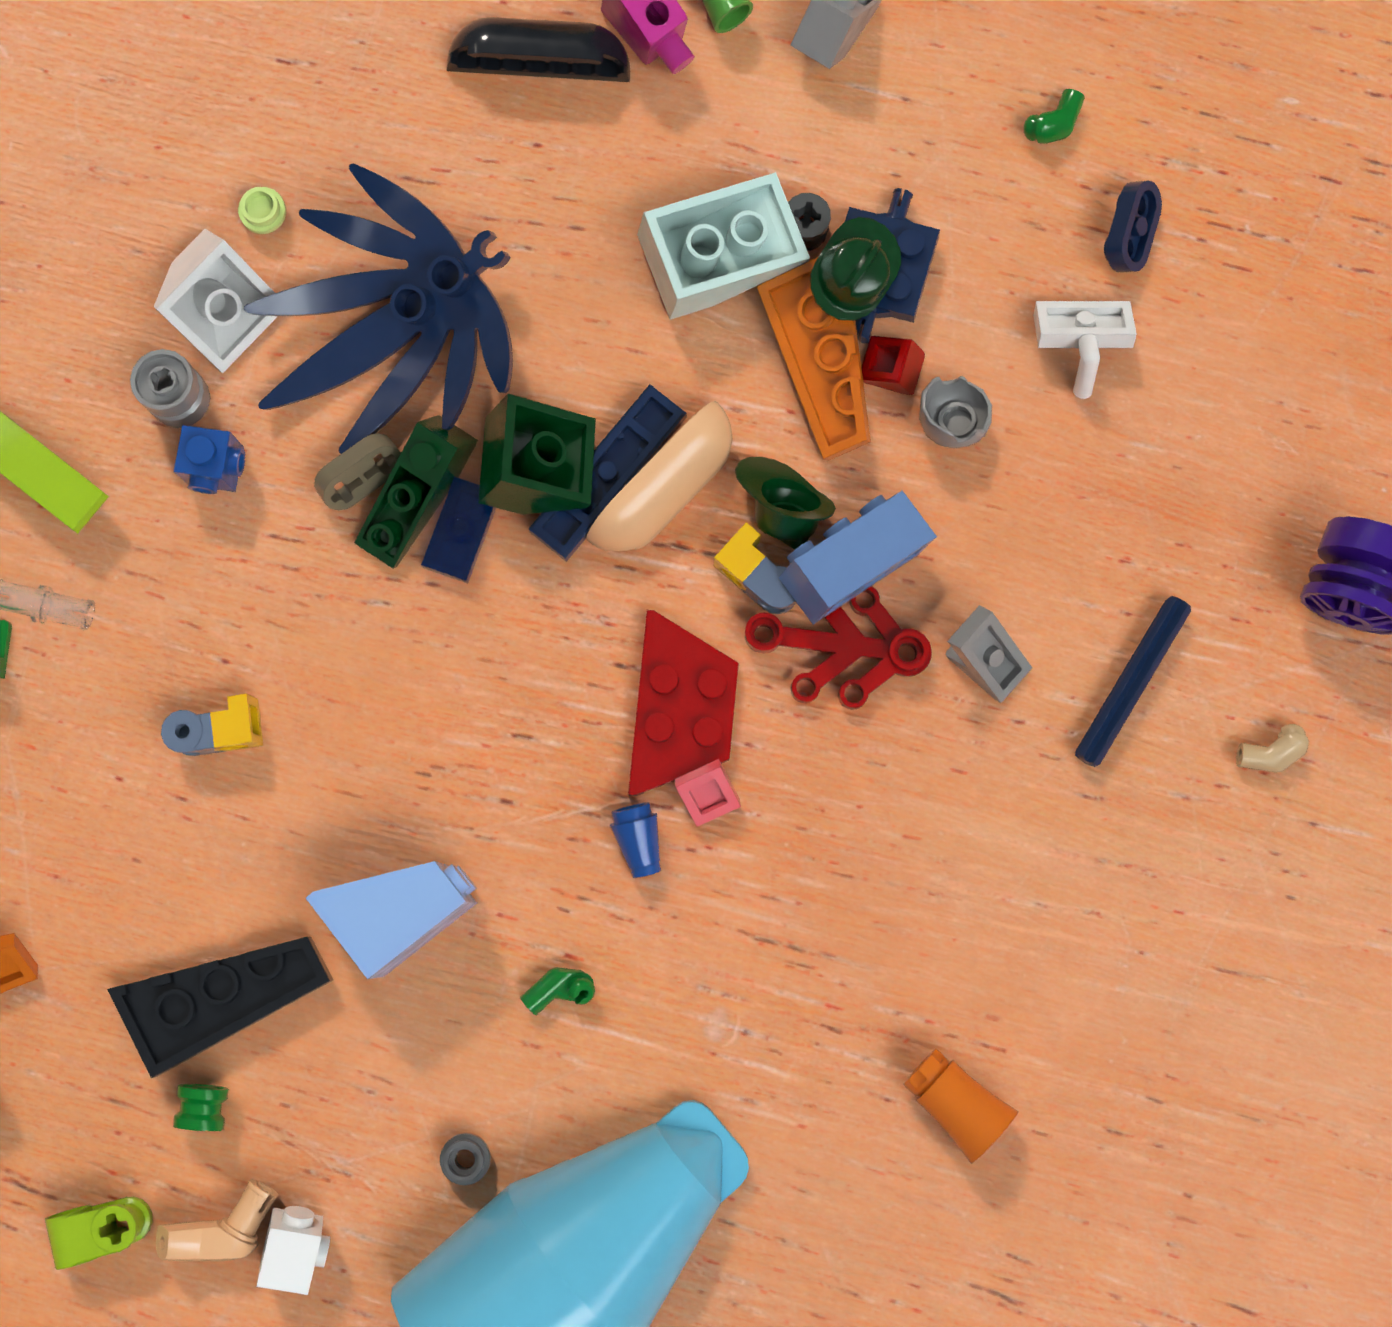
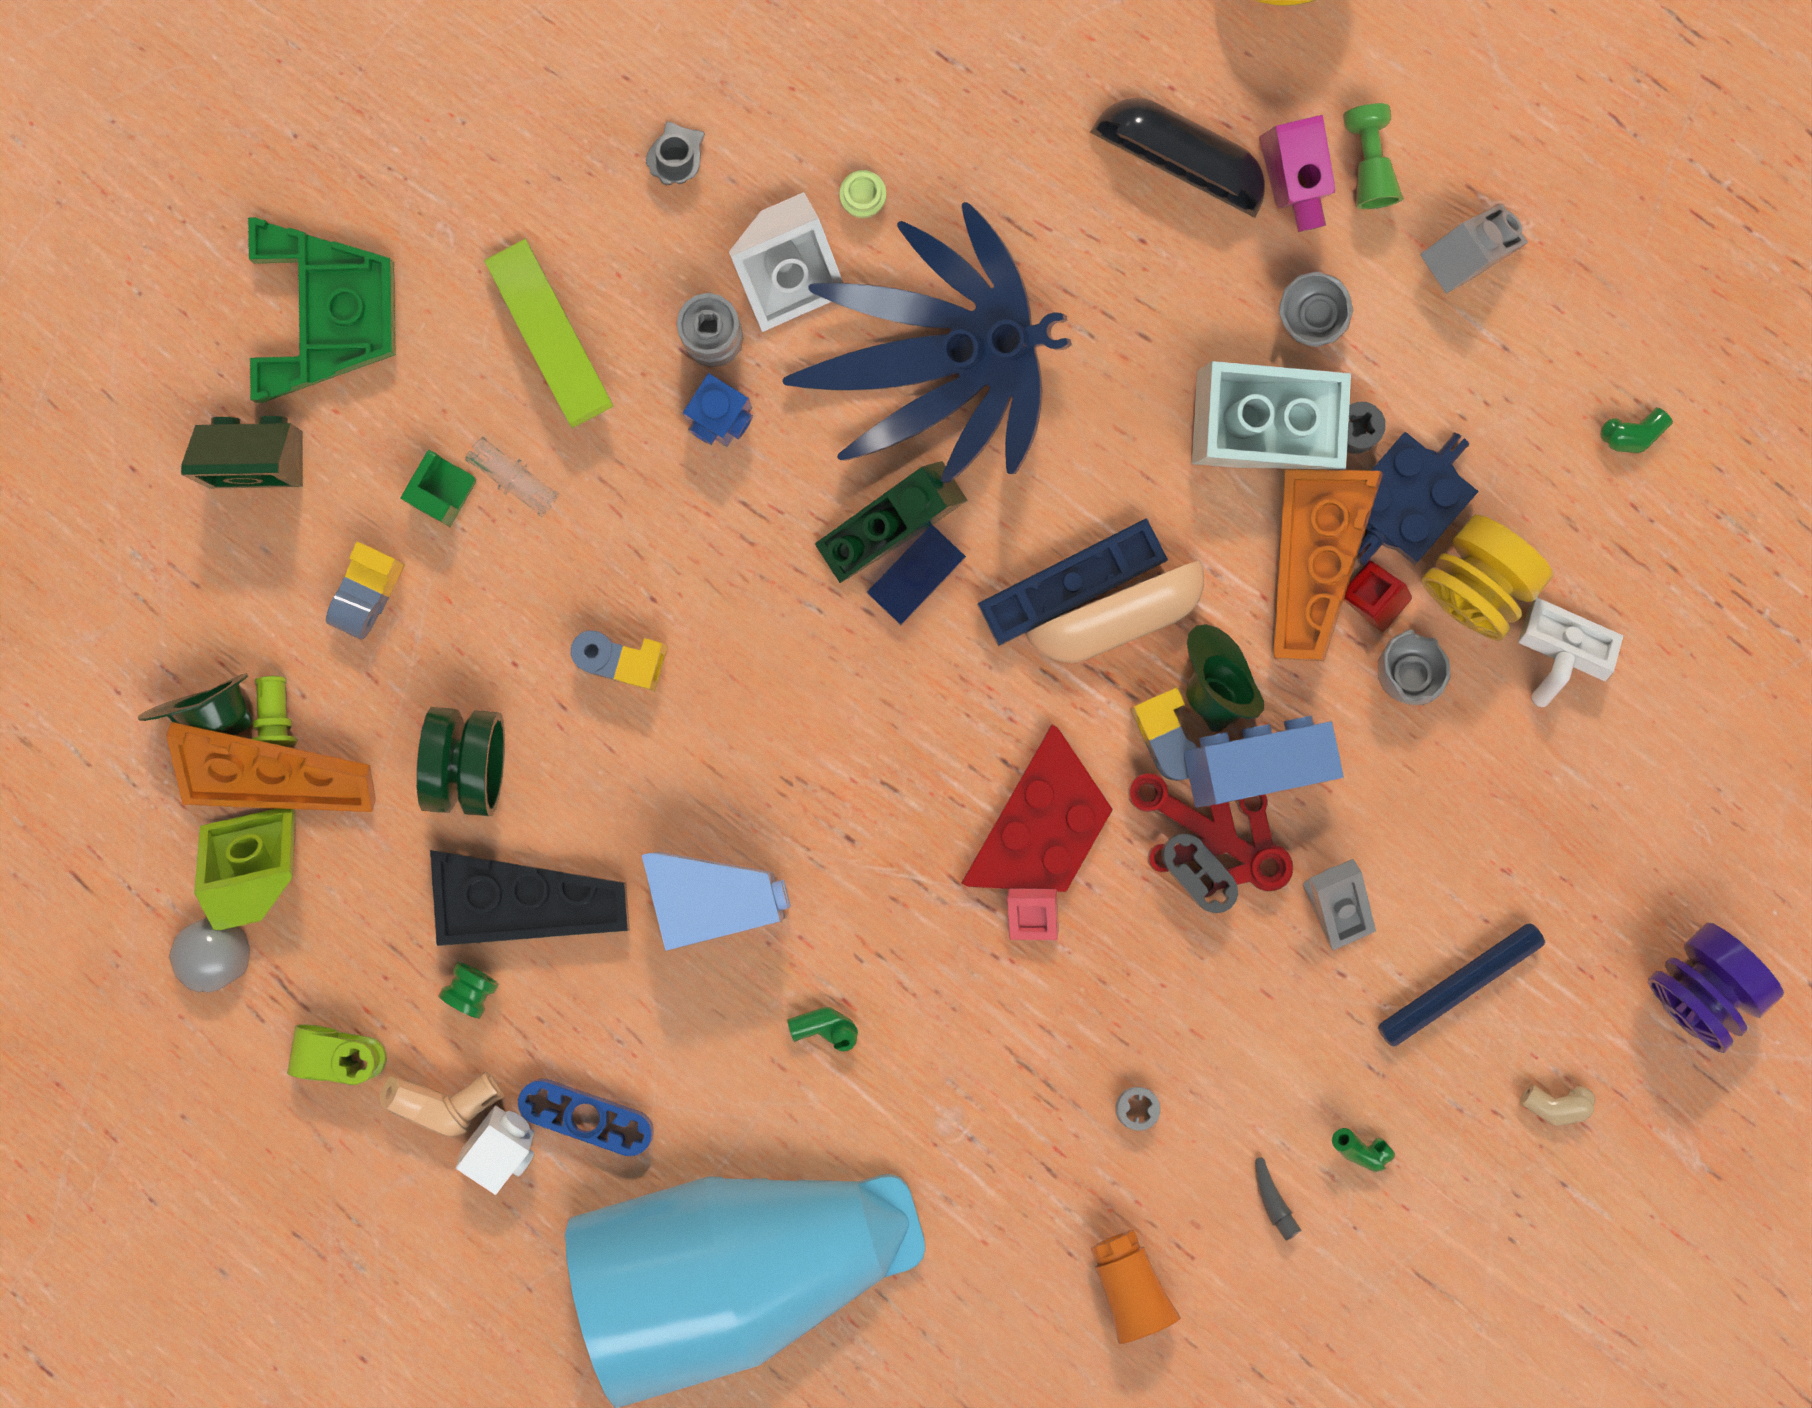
camera: 25 degrees right, 5 degrees up
dark tan beam [314,433,401,510] -> none
flat silver plate [440,1133,491,1185] -> none
dark green slope [478,394,596,515] -> none
blue cone [610,802,661,878] -> none
dark green piece [810,217,901,321] -> none
dark blue plate [1104,180,1162,272] -> none
none -> dark green wheel [416,707,505,816]
none -> blue beam [518,1079,654,1156]
none -> animal [646,122,705,185]
none -> light grey bush [1116,1087,1160,1131]
none -> dark grey beam [1161,834,1238,913]
none -> dark grey helmet [1255,1157,1302,1241]
none -> light grey hair [1279,271,1354,347]
none -> green arm [1332,1128,1395,1172]
none -> yellow wheel [1421,514,1553,641]

